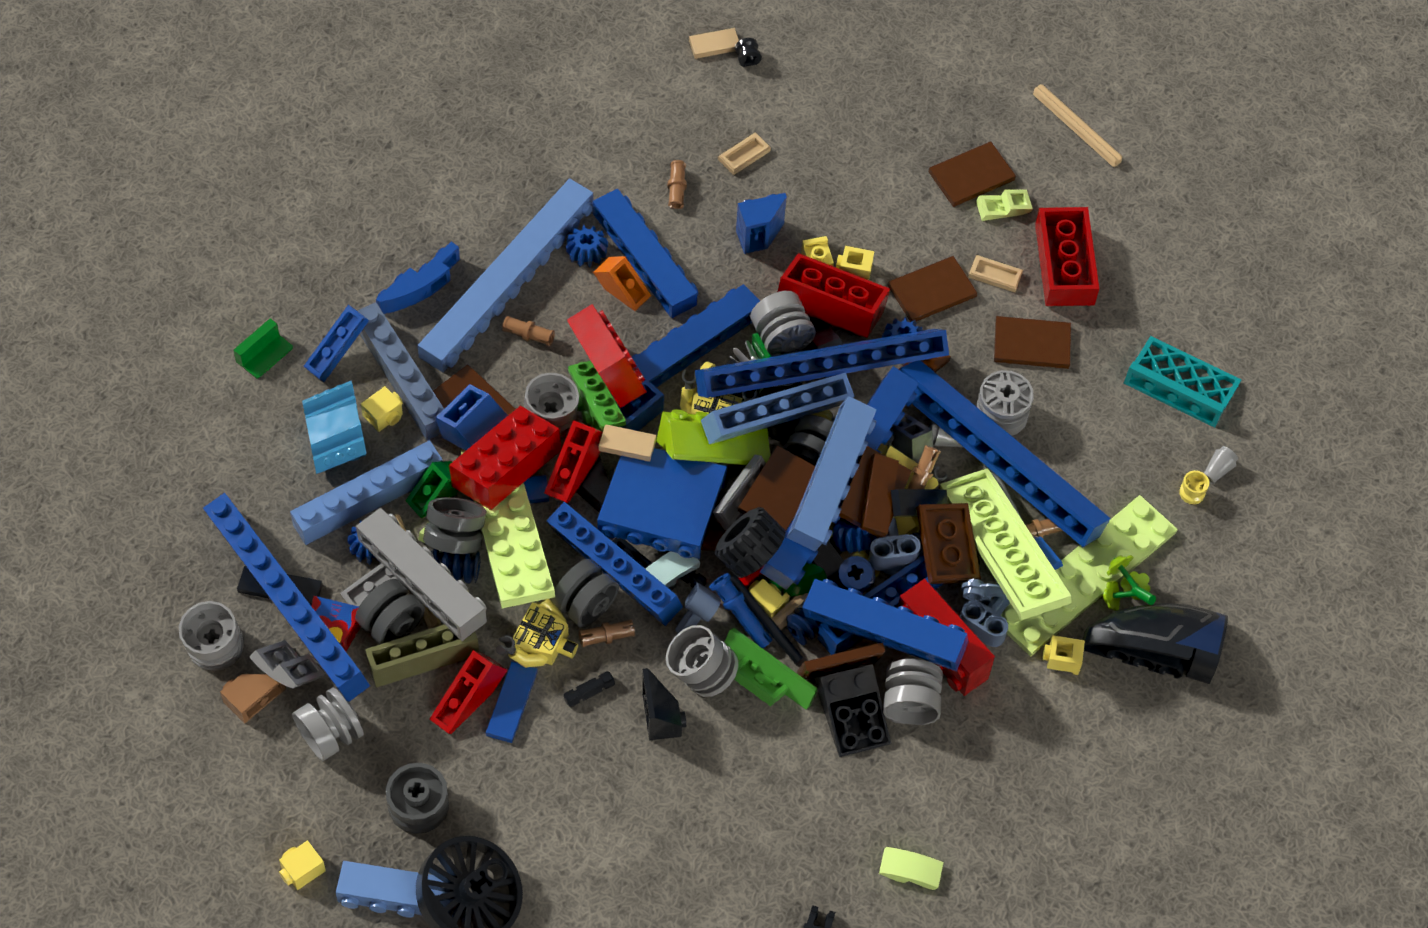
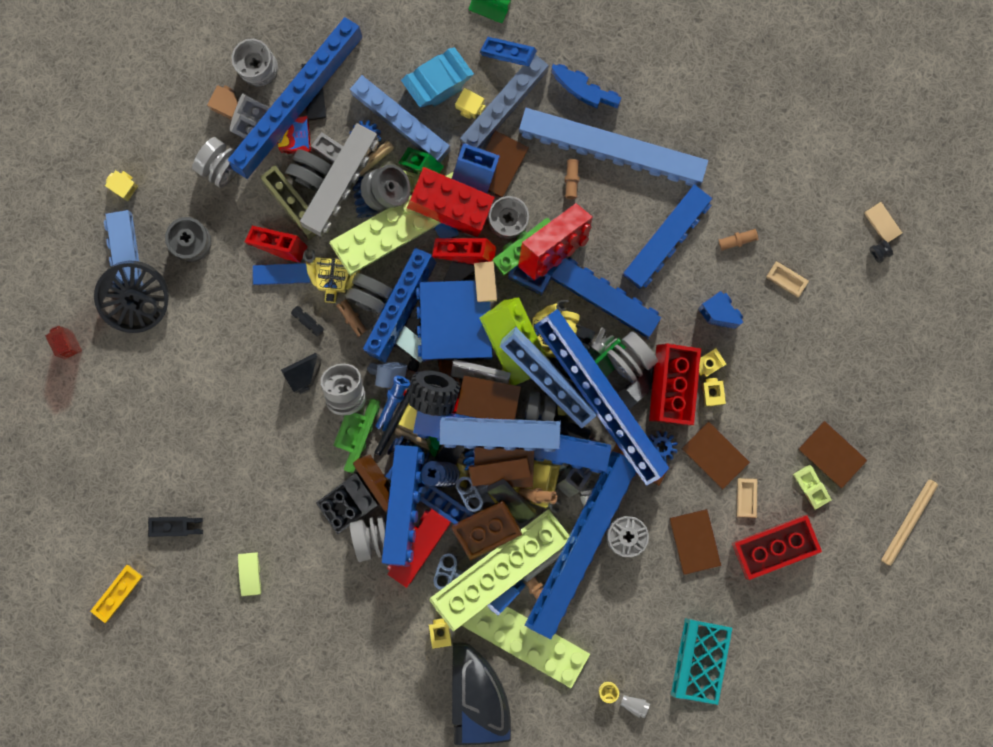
camera: 80 degrees right, 25 degrees up
blue gear [566,225,608,268] -> none
orange slope [593,256,652,311] -> none
sand blue plate [961,579,1007,605] -> none
lime plant [1103,555,1156,611] -> none

